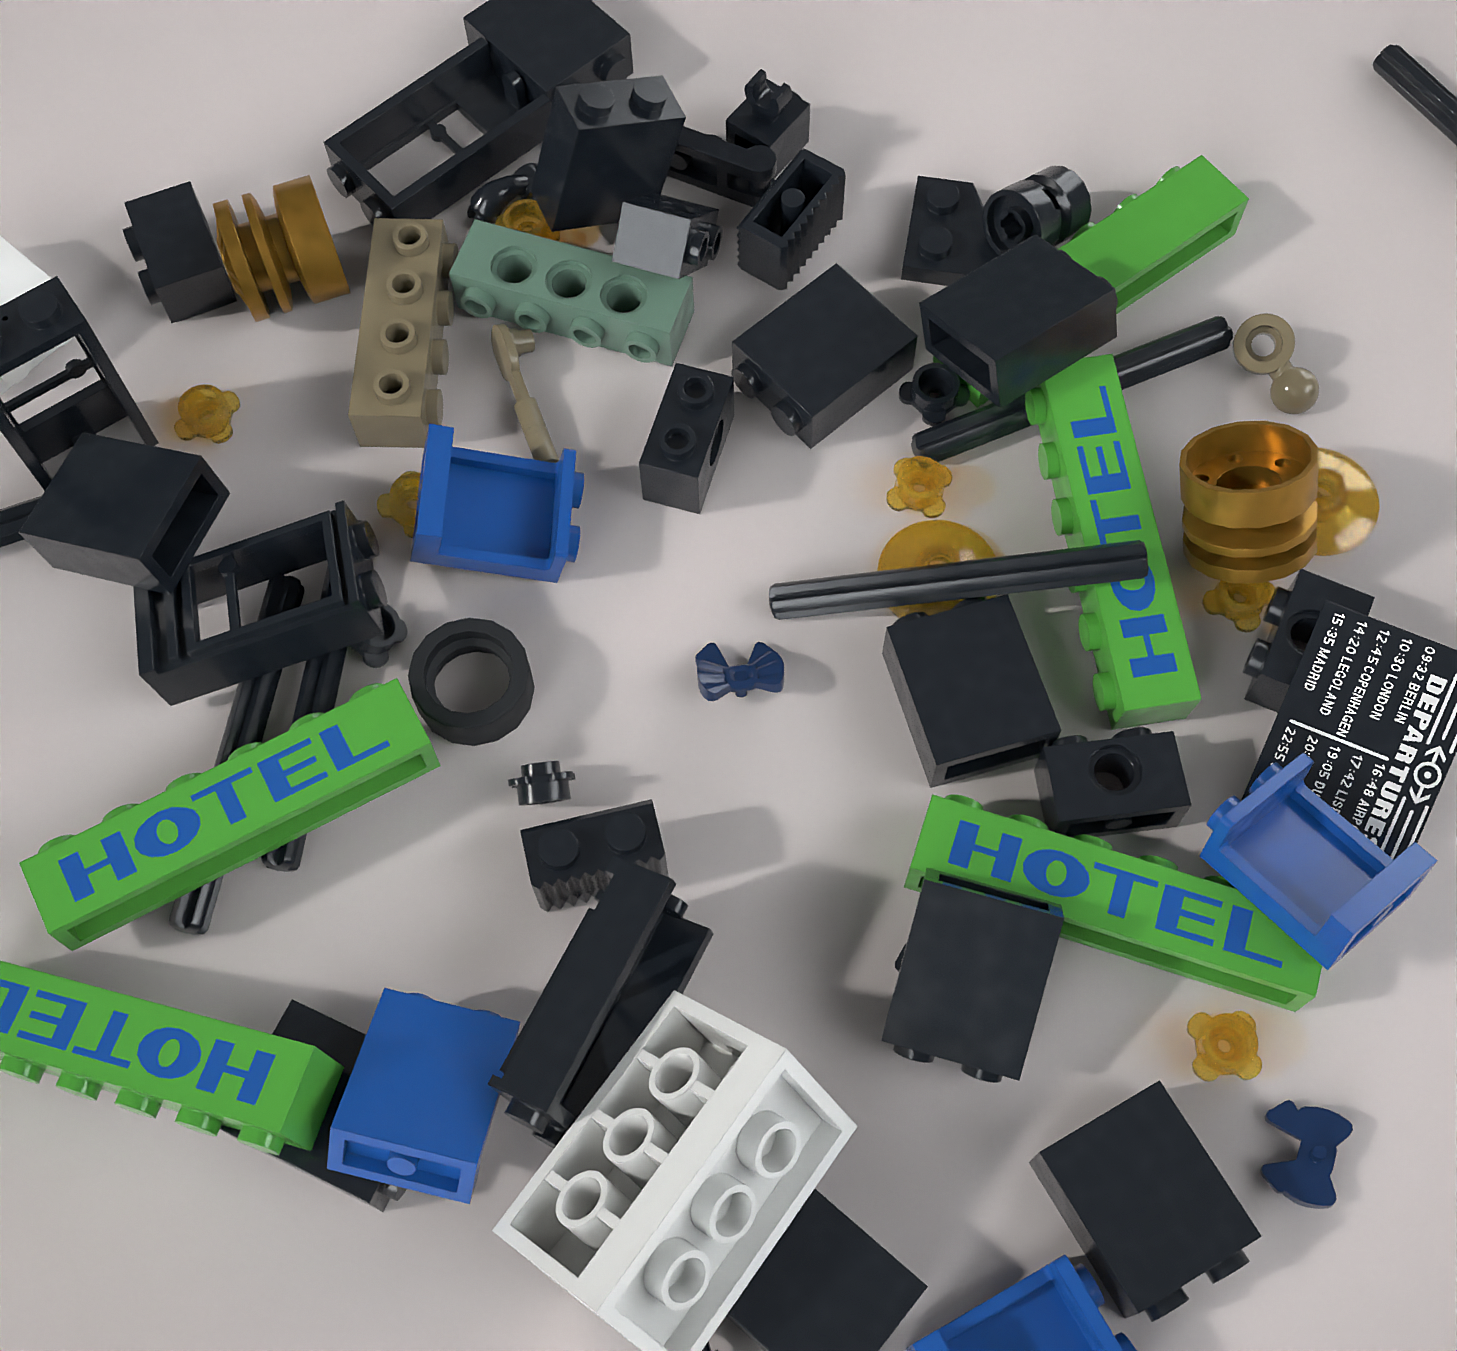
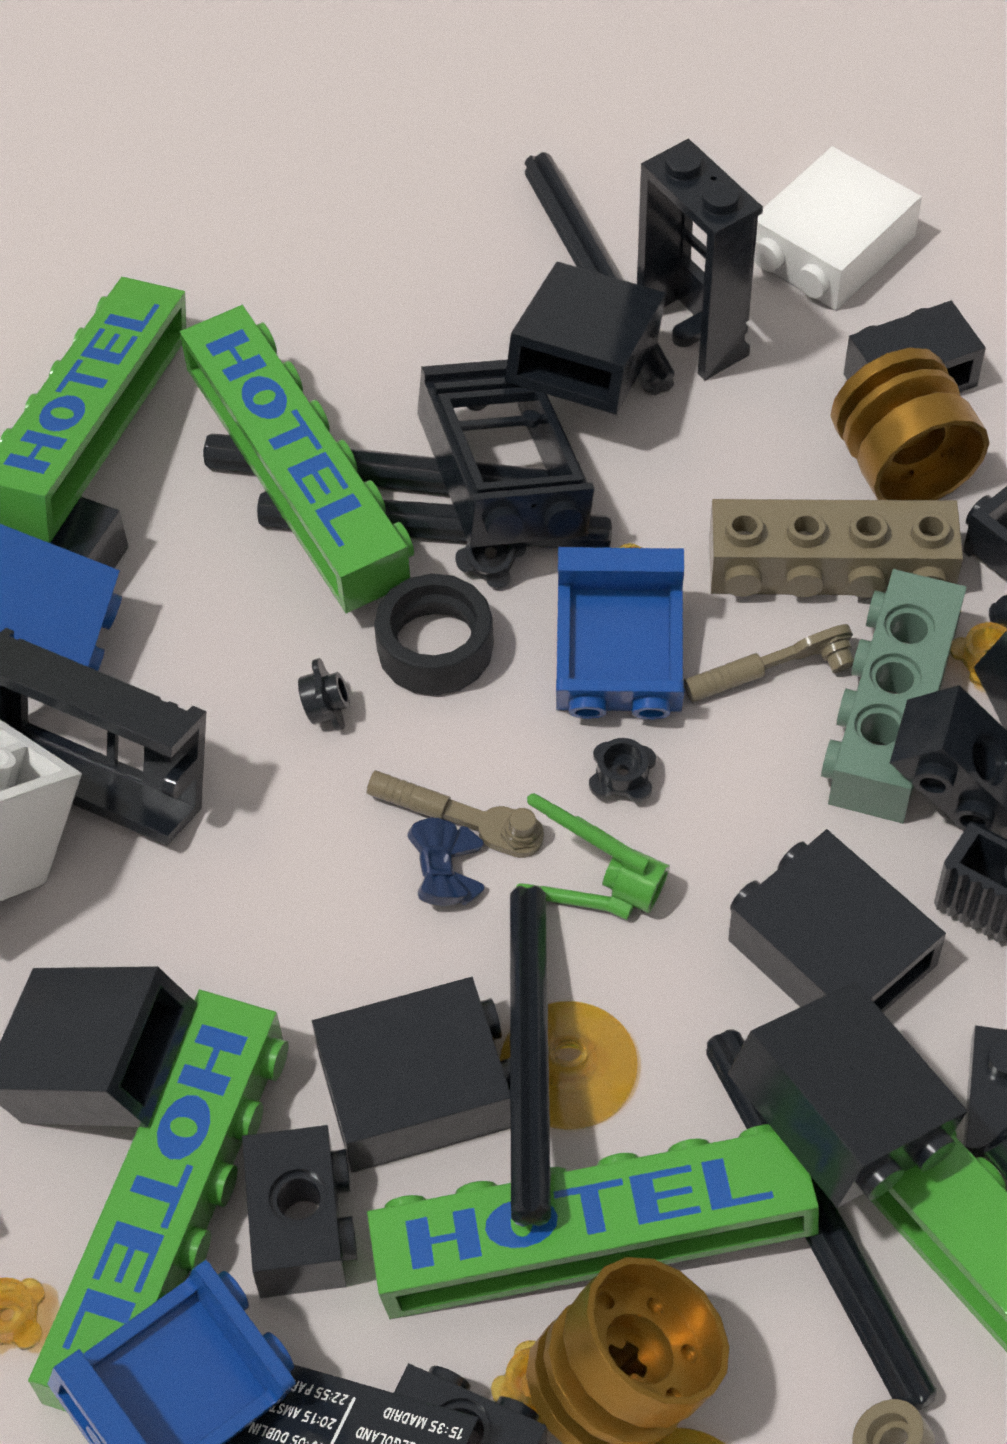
camera: 90 degrees right, 10 degrees down
clear yellow plate [174,384,240,444] -> none
black brick [520,799,669,912] -> none
black brick [639,363,734,514] -> none
clear yellow plate [886,456,952,519] -> none
none -> dark tan piece [366,770,544,858]
none -> bright green plant [516,793,670,920]
none -> black plate [589,738,656,802]

